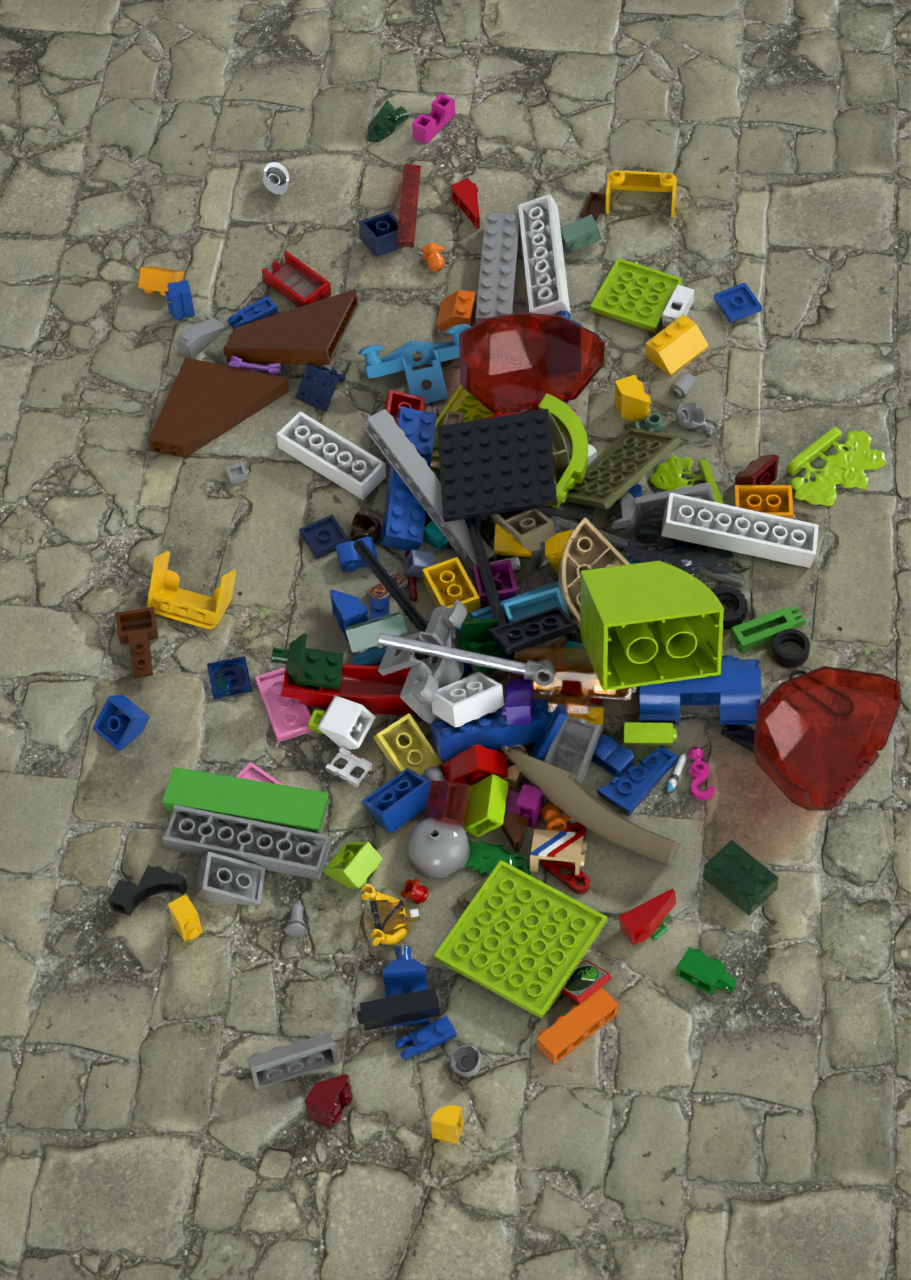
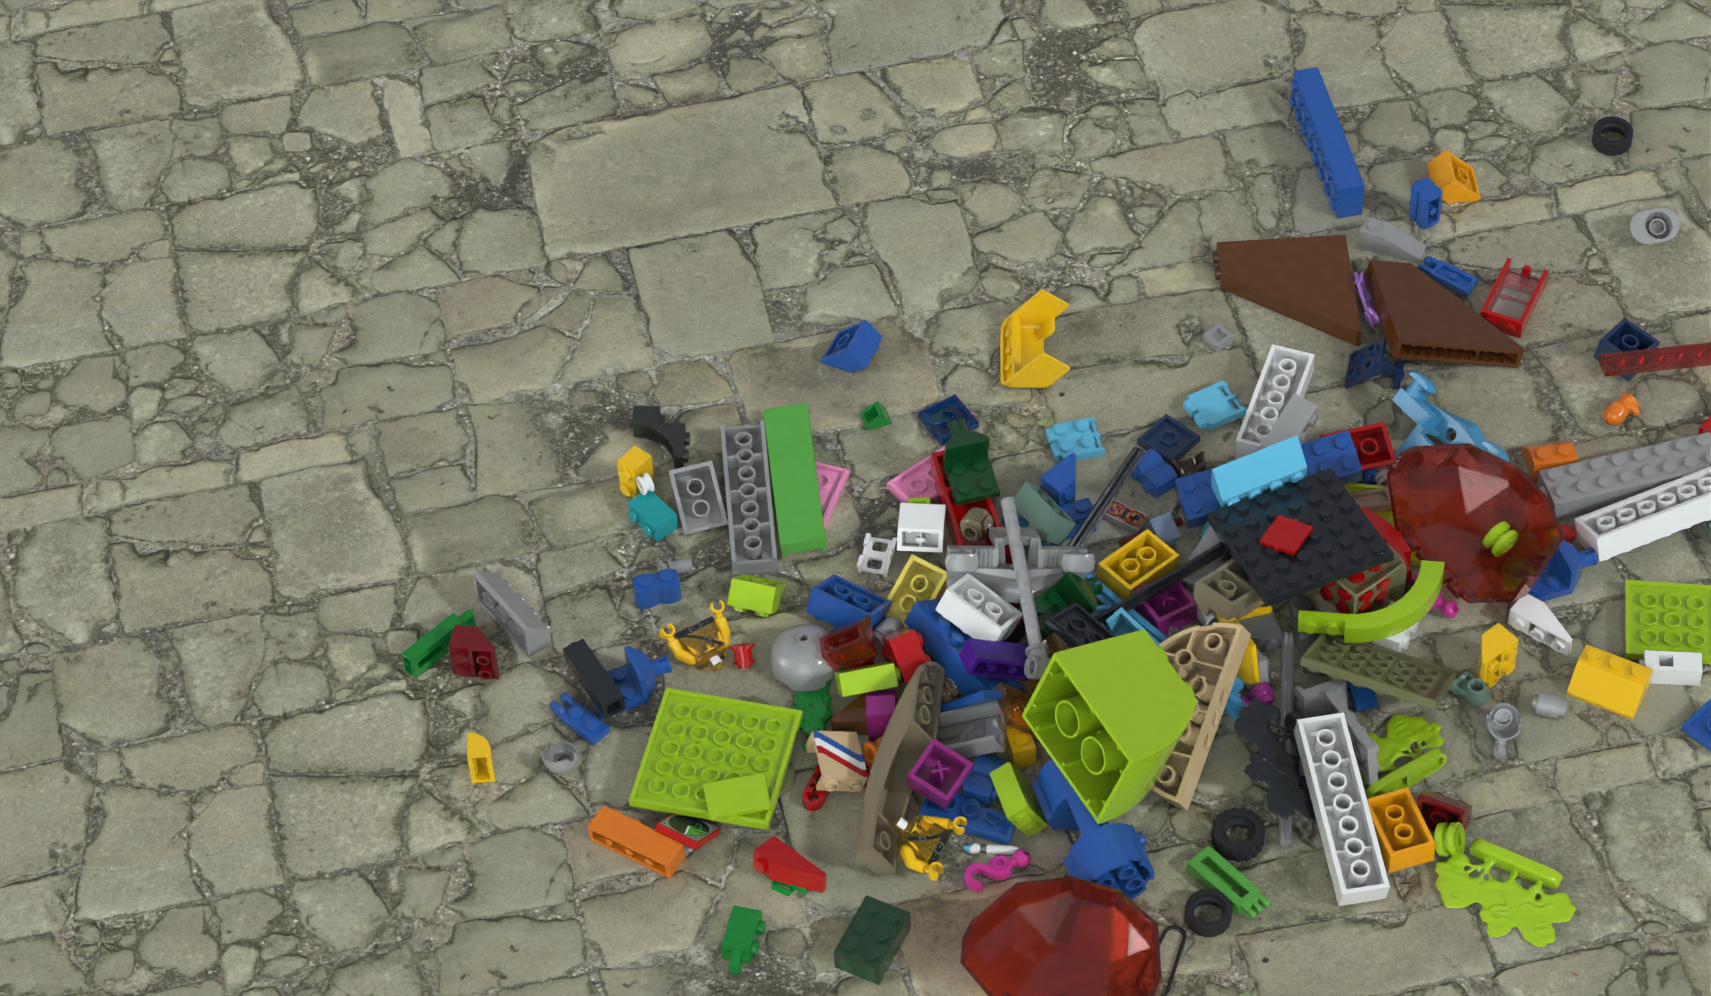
camera: 70 degrees right, 5 degrees down
reddish brown plate [115,607,159,679] -> none
none -> green hinge [402,610,476,678]
none -> teal brick [628,491,678,542]
none -> blue brick [632,569,682,609]
none -> white bush [636,473,655,495]
none -> lime piece [703,772,771,820]
none -> green slope [860,401,892,430]
none -> torso [891,815,967,881]
none -> magenta brick [905,738,974,810]
none -> dark tan head [960,507,993,541]
none -> medium azure plate [1046,417,1106,461]
none -> medium azure plate [1183,380,1247,431]
none -> medium azure slope [1211,435,1307,508]
none -> red piece [1259,515,1313,555]
none -> blue brick [1289,67,1365,219]
none -> lime wheel [1434,822,1466,857]
none -> lime wheel [1482,521,1519,557]
none -> white slope [1508,592,1573,656]
none -> black tyre [1592,116,1633,156]

